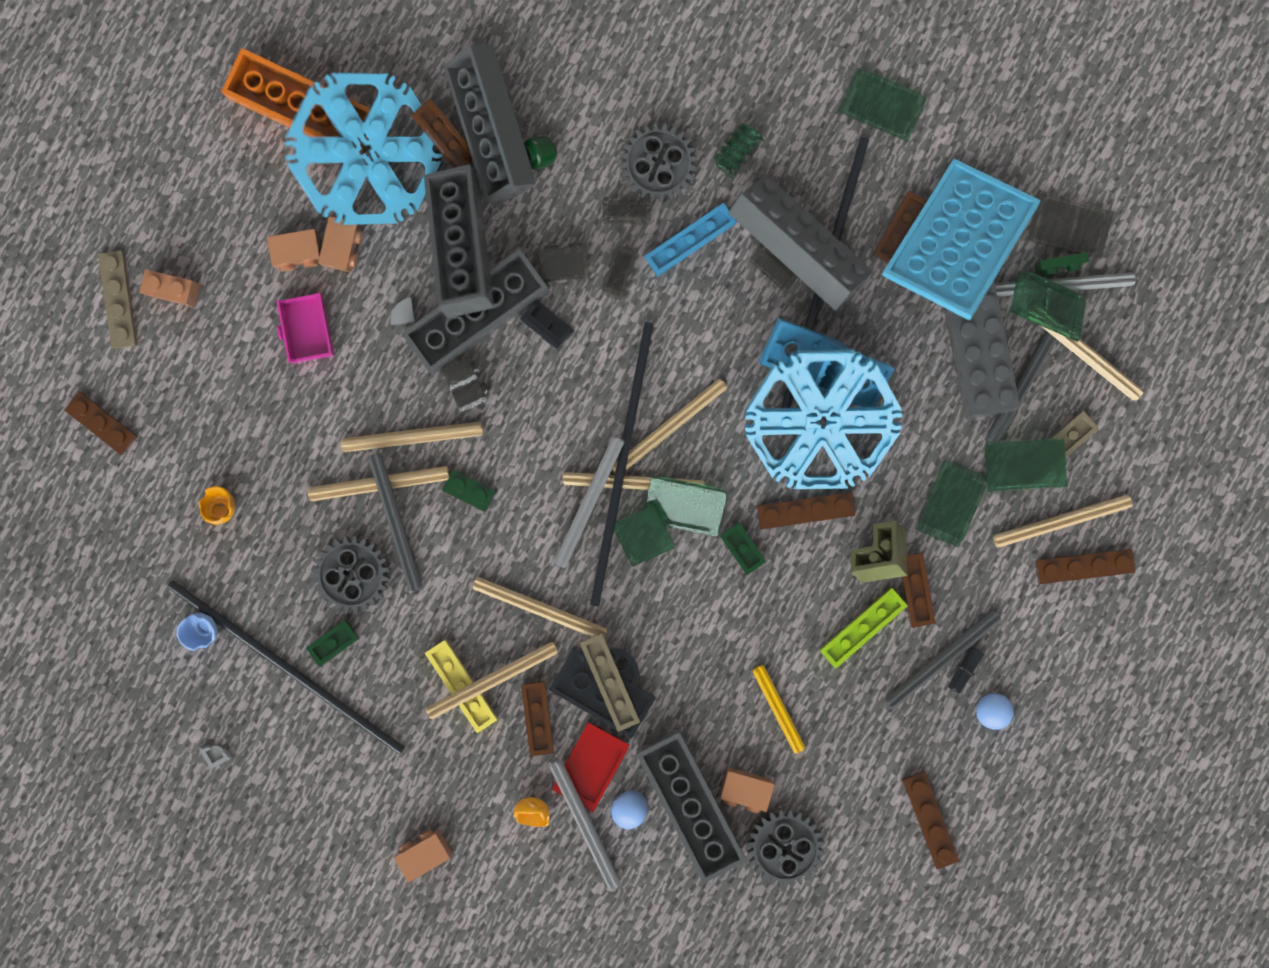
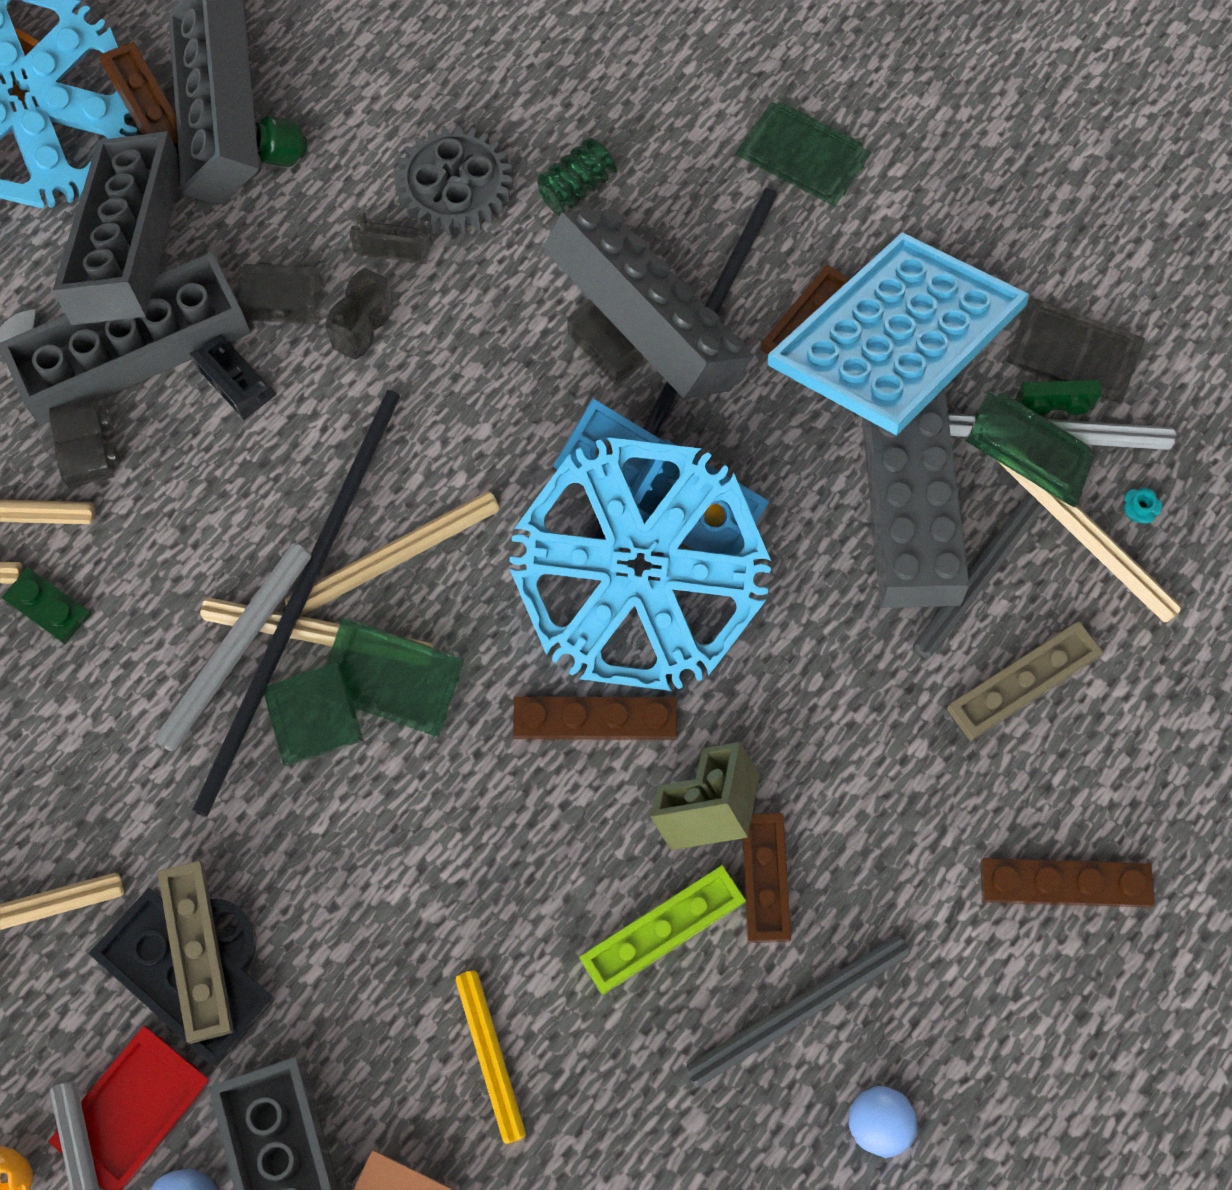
camera: 10 degrees right, 20 degrees down
tan axle [472,577,607,638] -> none
reddish brown plate [521,681,554,756] -> none
dark azure plate [644,203,737,277] -> none
dark green plate [719,522,766,575] -> none
clear green piece [915,459,988,548] -> none
black axle [948,647,985,693] -> none
clear green piece [984,439,1068,492] -> none
tan axle [993,495,1133,547] -> none
none -> teal plate [1123,487,1162,524]

